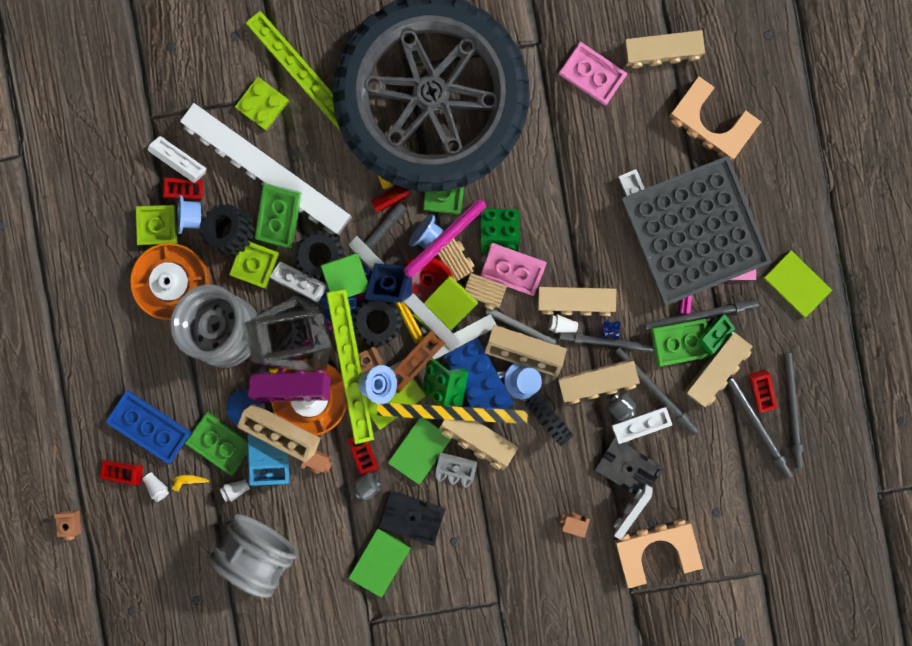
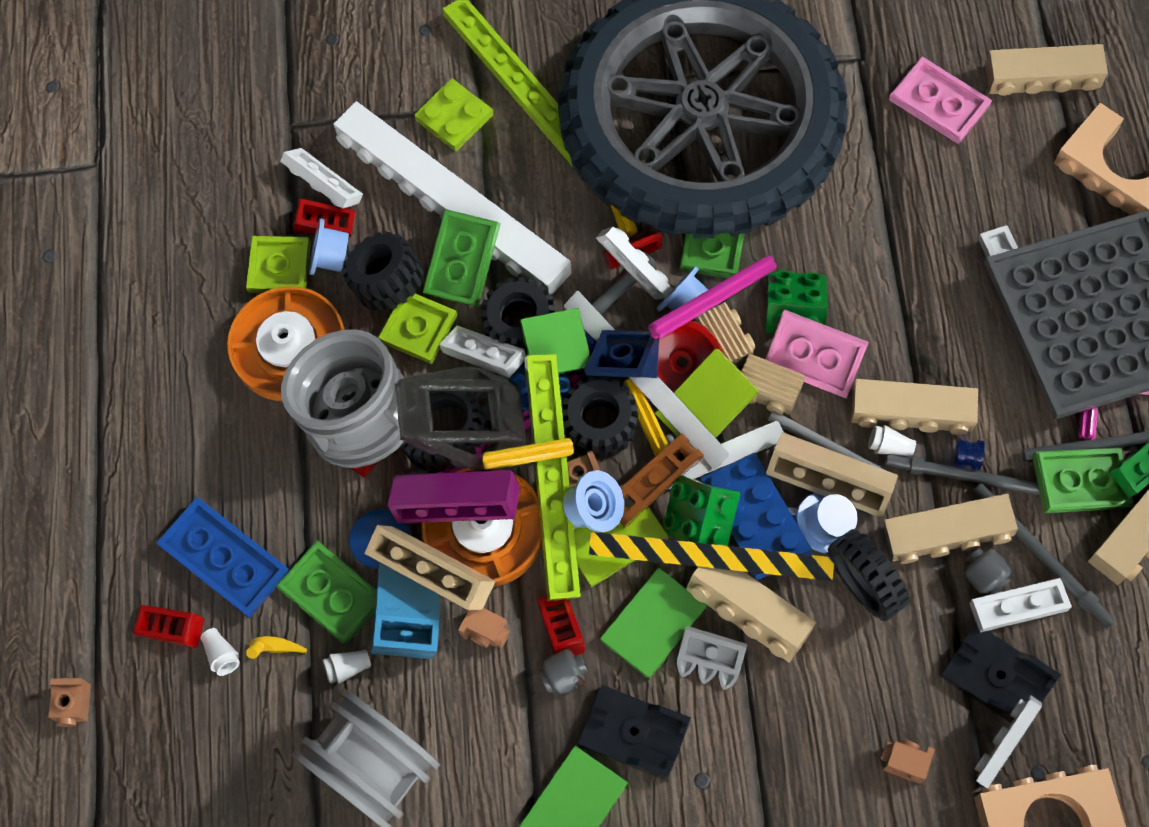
camera: 10 degrees right, 20 degrees down
none -> yellow axle [482,438,574,470]
none -> white plate [596,227,673,300]

